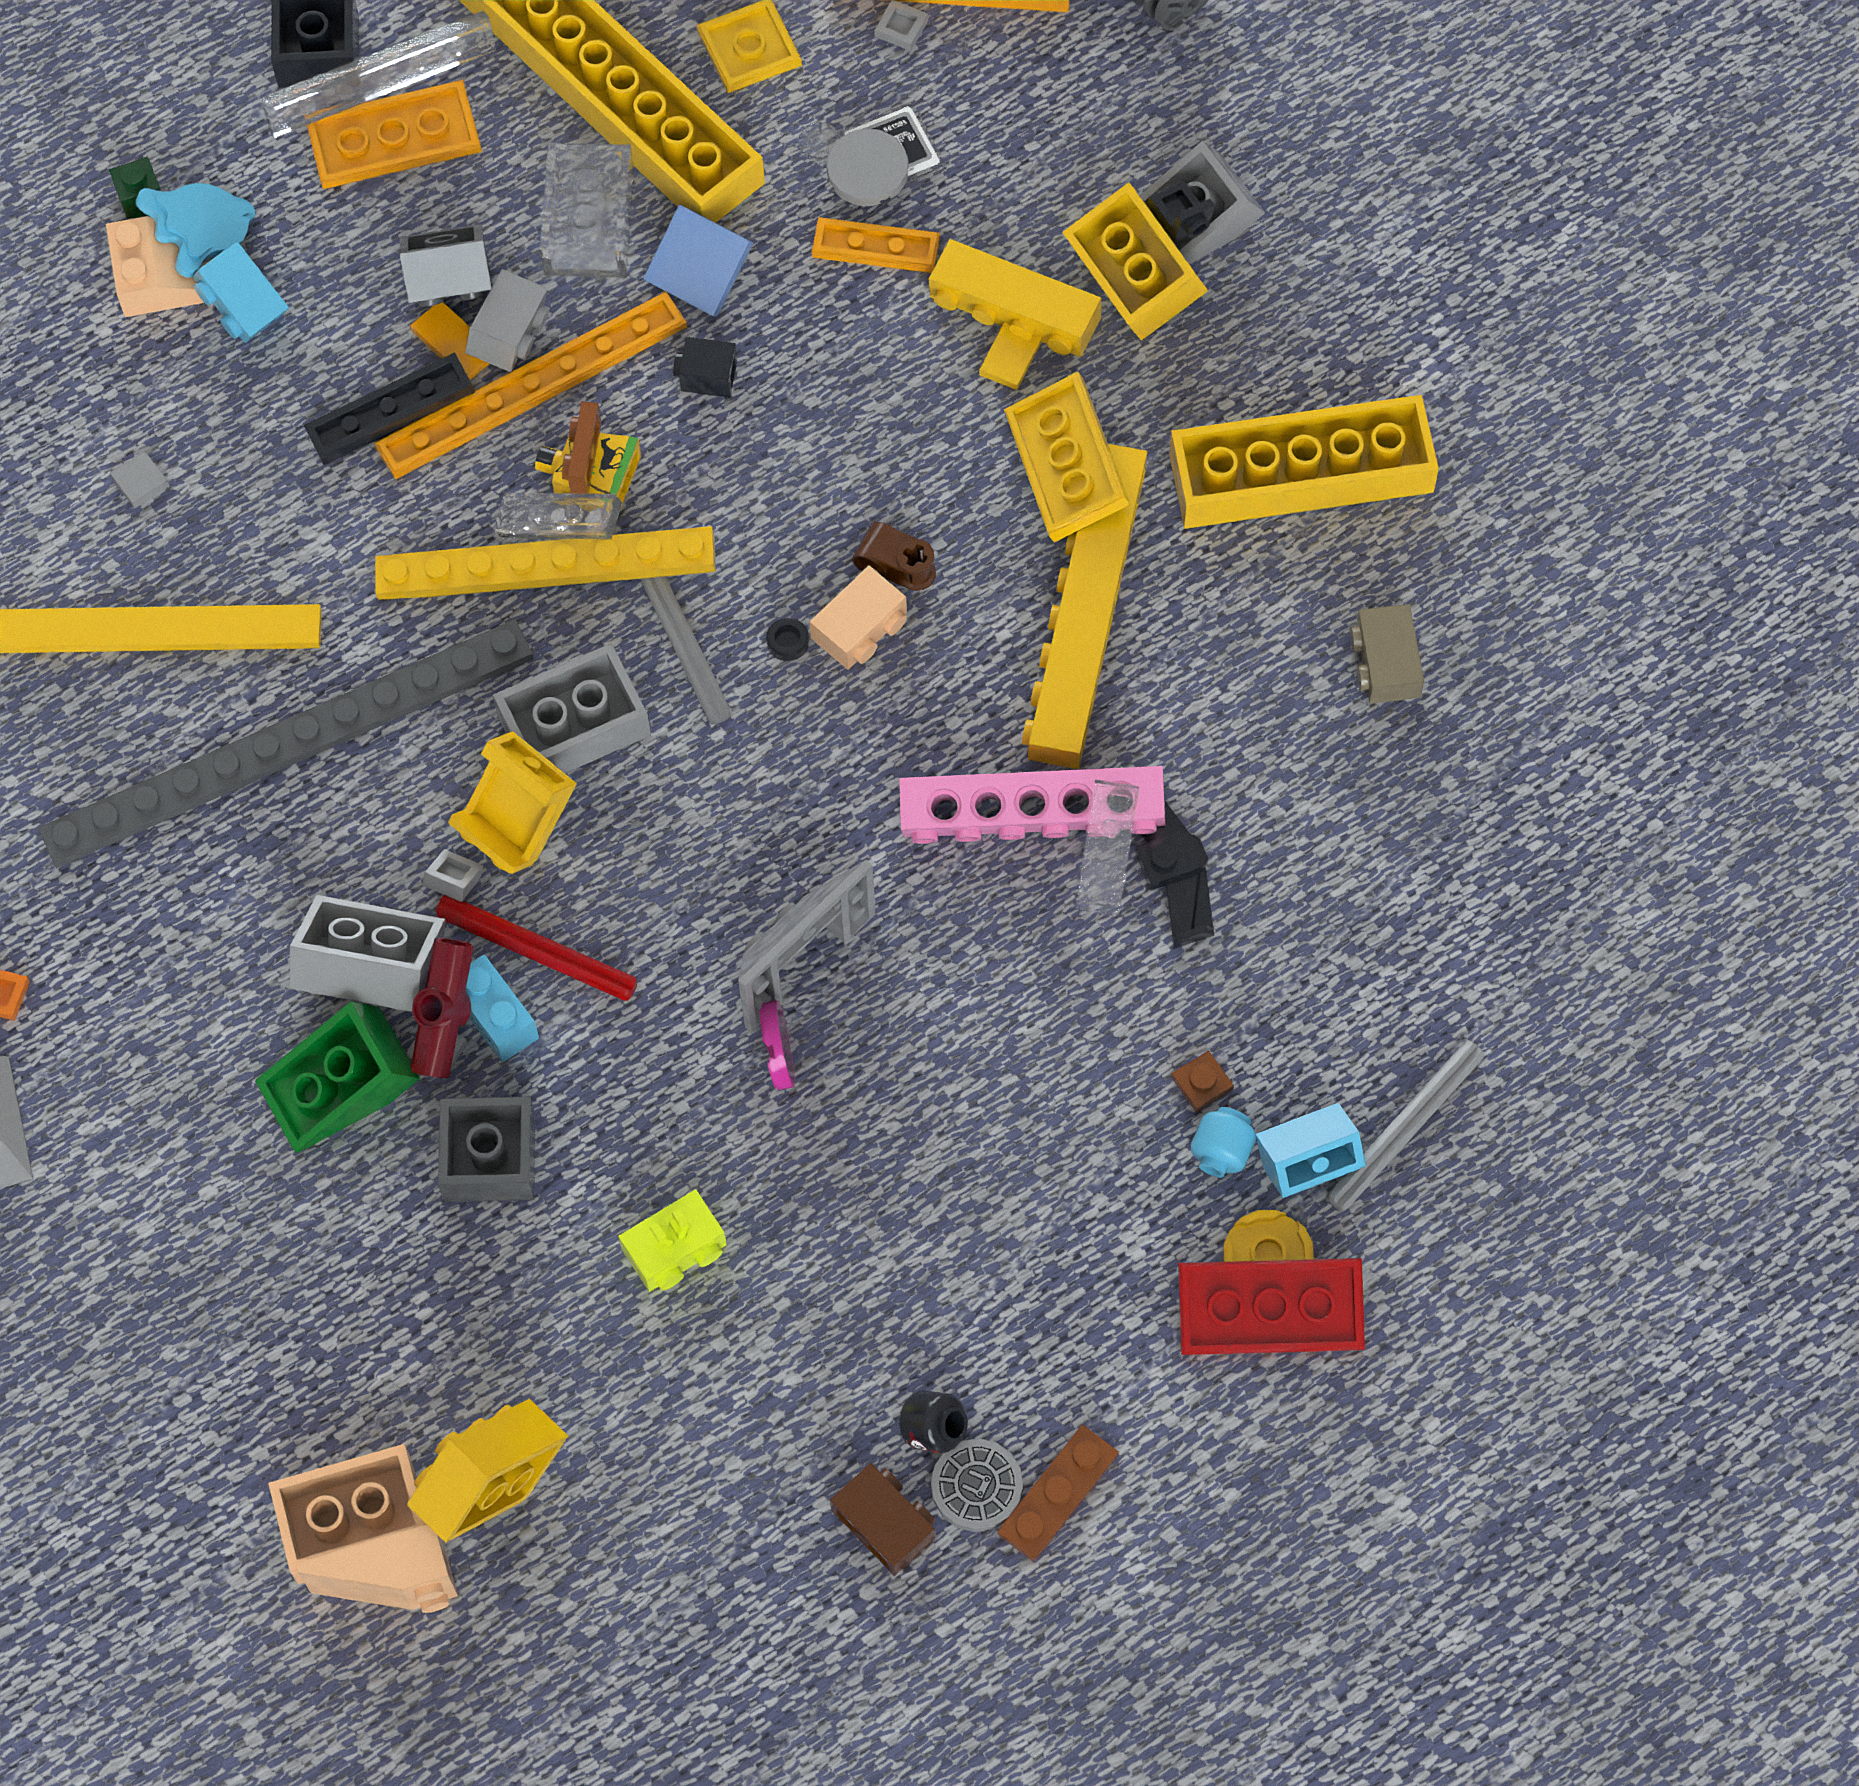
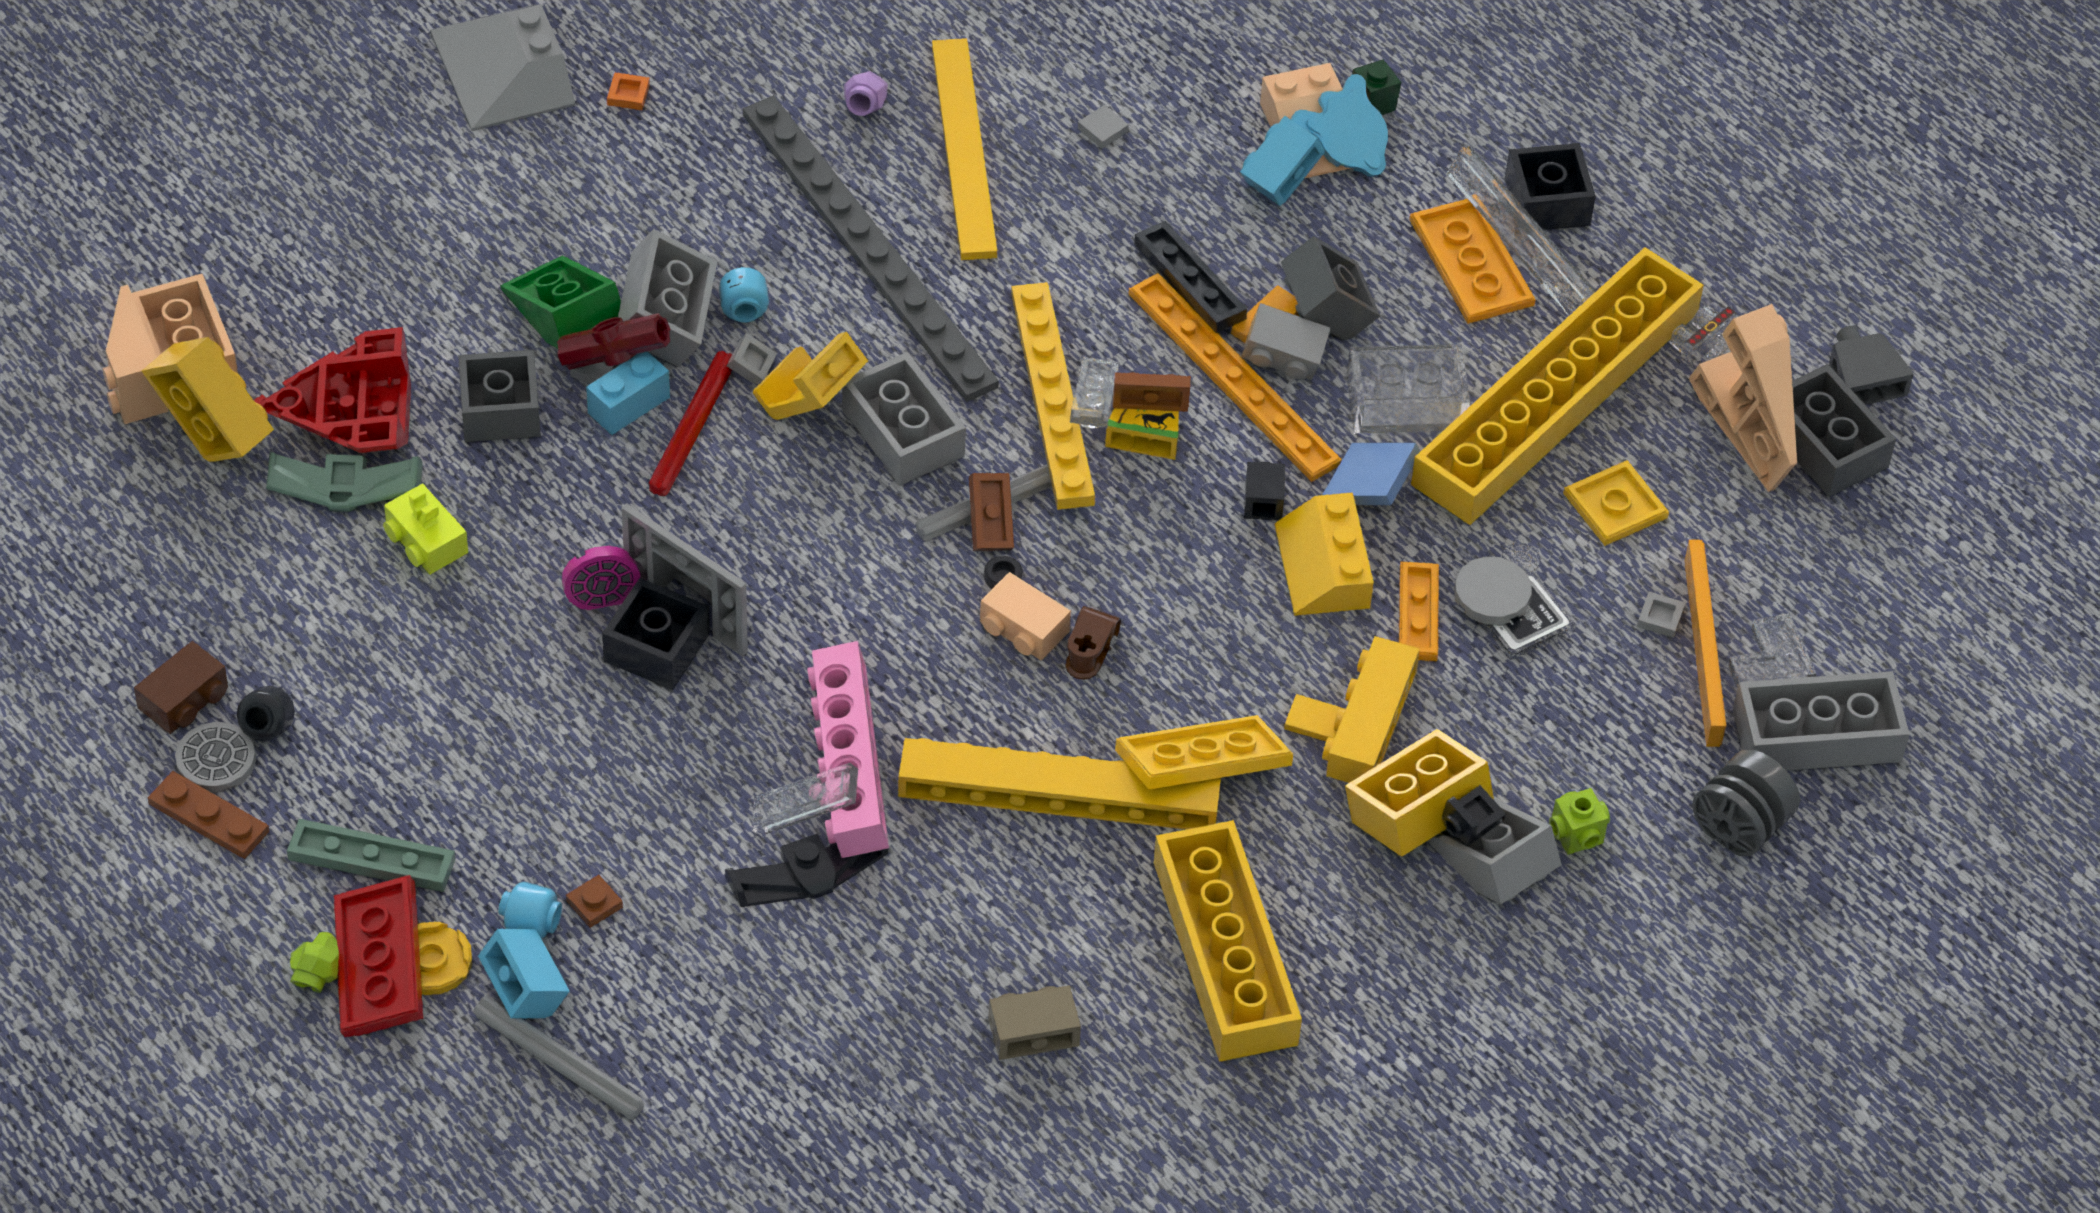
camera: 80 degrees right, 15 degrees down
none -> red wedge [254,327,411,453]
none -> sand green plate [266,452,423,512]
none -> sand green plate [287,819,455,892]
none -> lime rock [290,932,339,993]
none -> black brick [602,578,710,690]
none -> medium azure head [719,267,769,323]
none -> lavender rock [844,71,888,116]
none -> dark orange plate [969,473,1014,551]
none -> yellow slope [1274,492,1374,616]
none -> lime brick [1549,788,1610,855]

